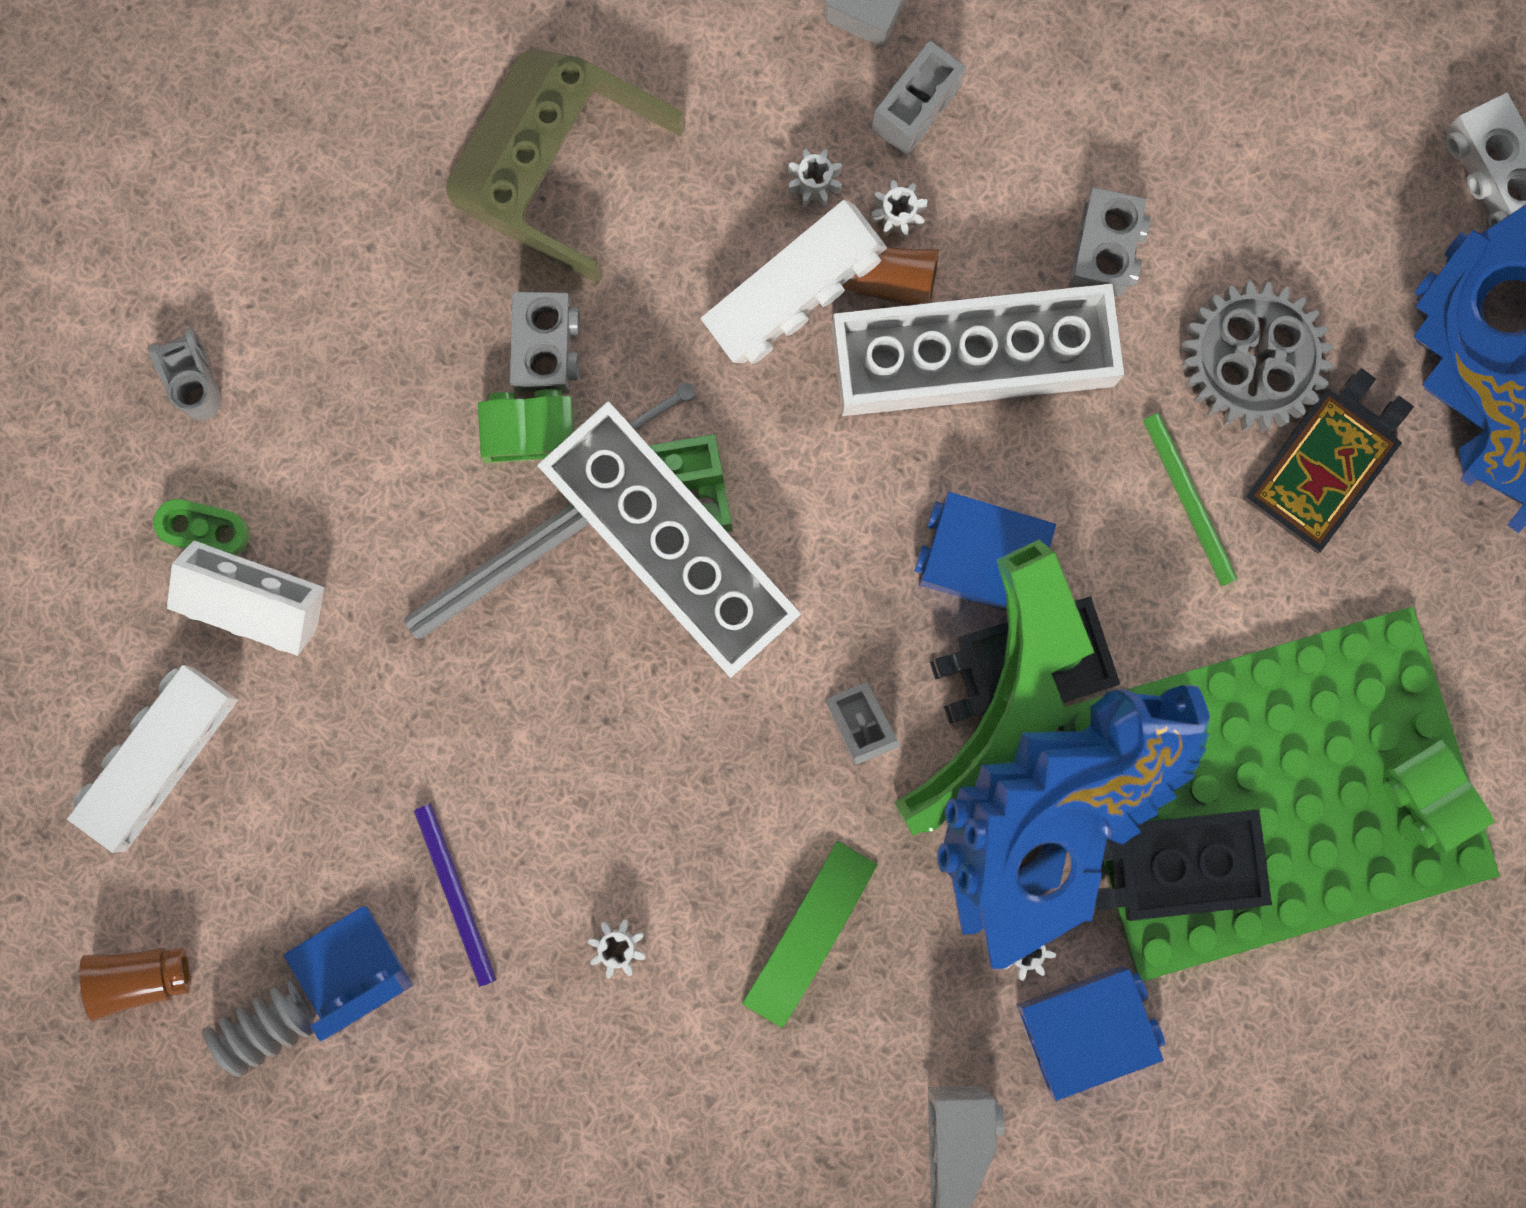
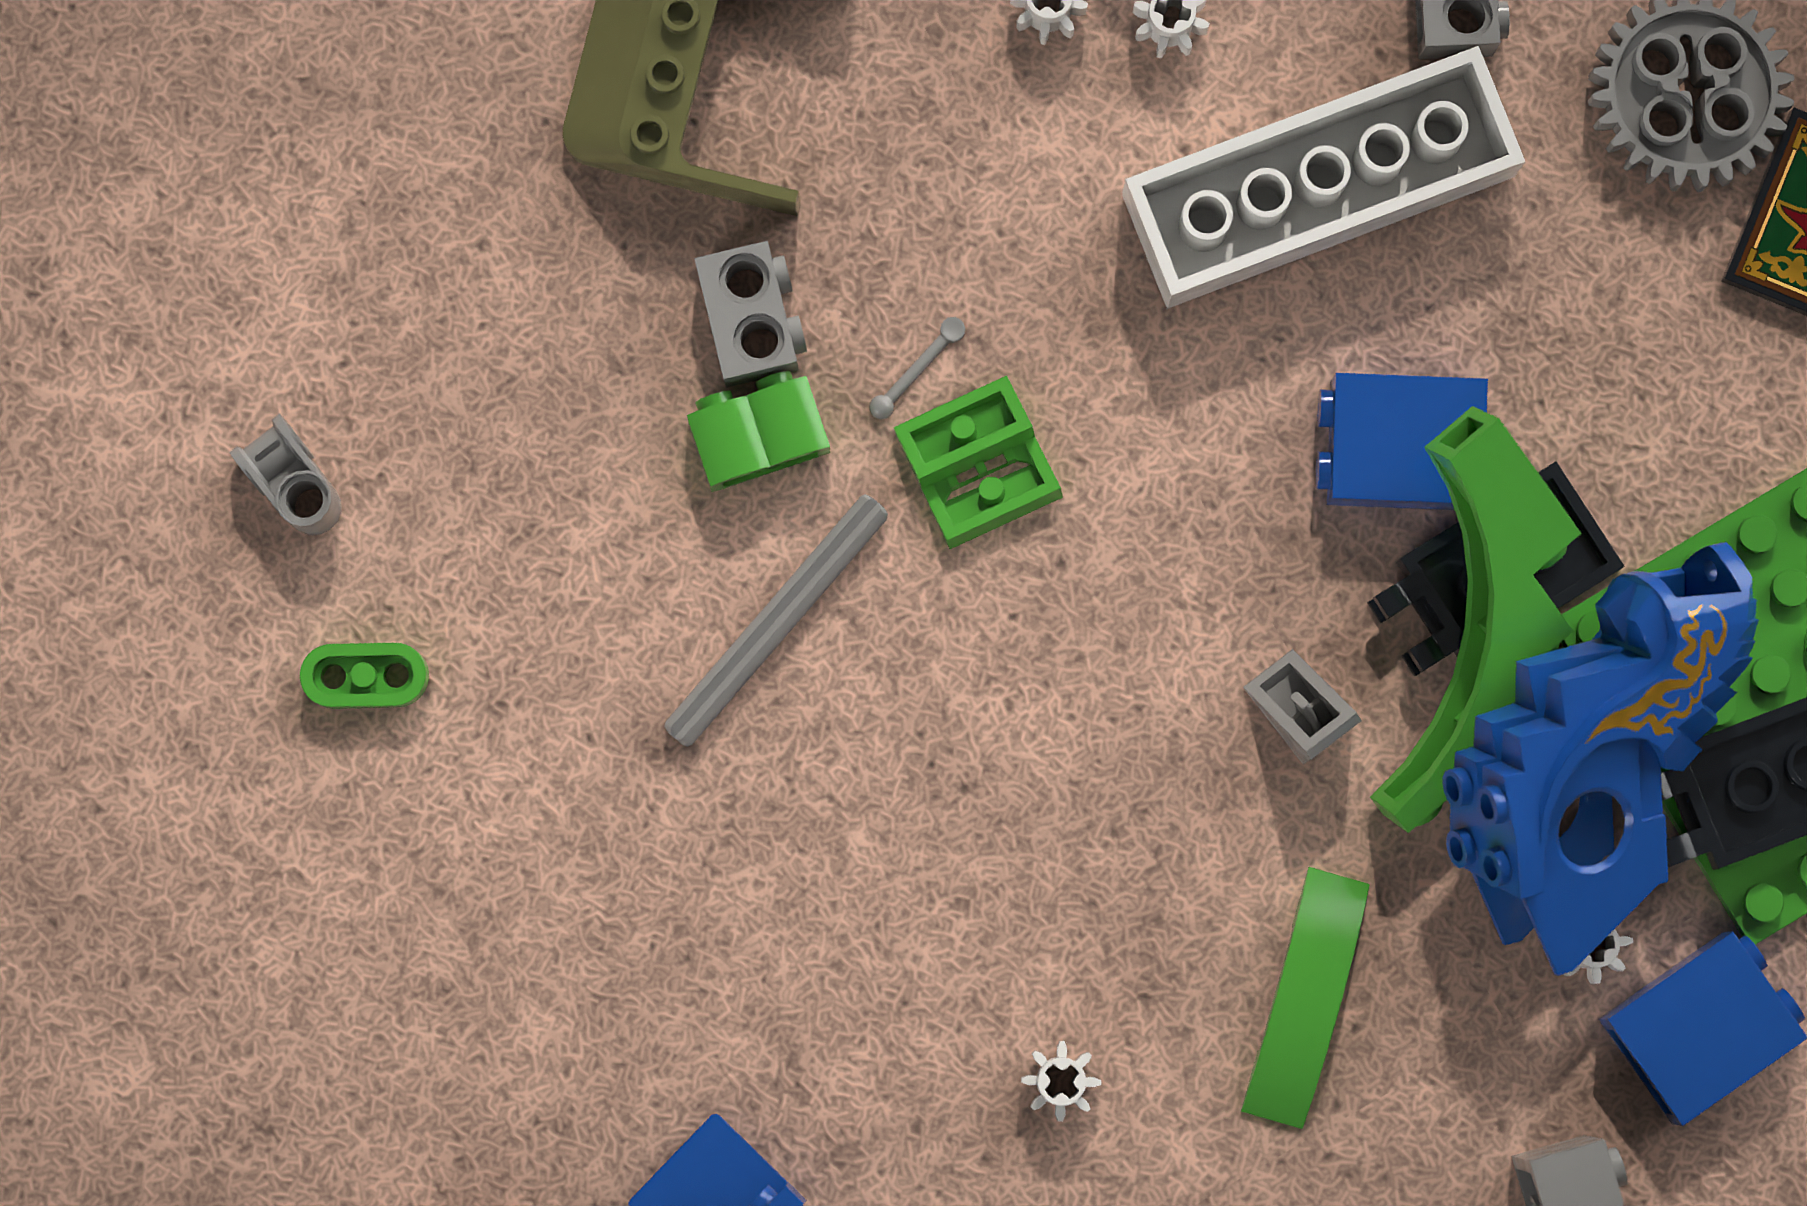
camera: 10 degrees left, 0 degrees up
white brick [67,665,238,853] -> none
white brick [167,541,324,656] -> none
dark purple bar [413,804,497,987] -> none
white brick [537,401,801,678] -> none
white brick [700,200,887,364] -> none
dark orange plant [842,247,939,306] -> none
bright green bar [1143,413,1238,587] -> none

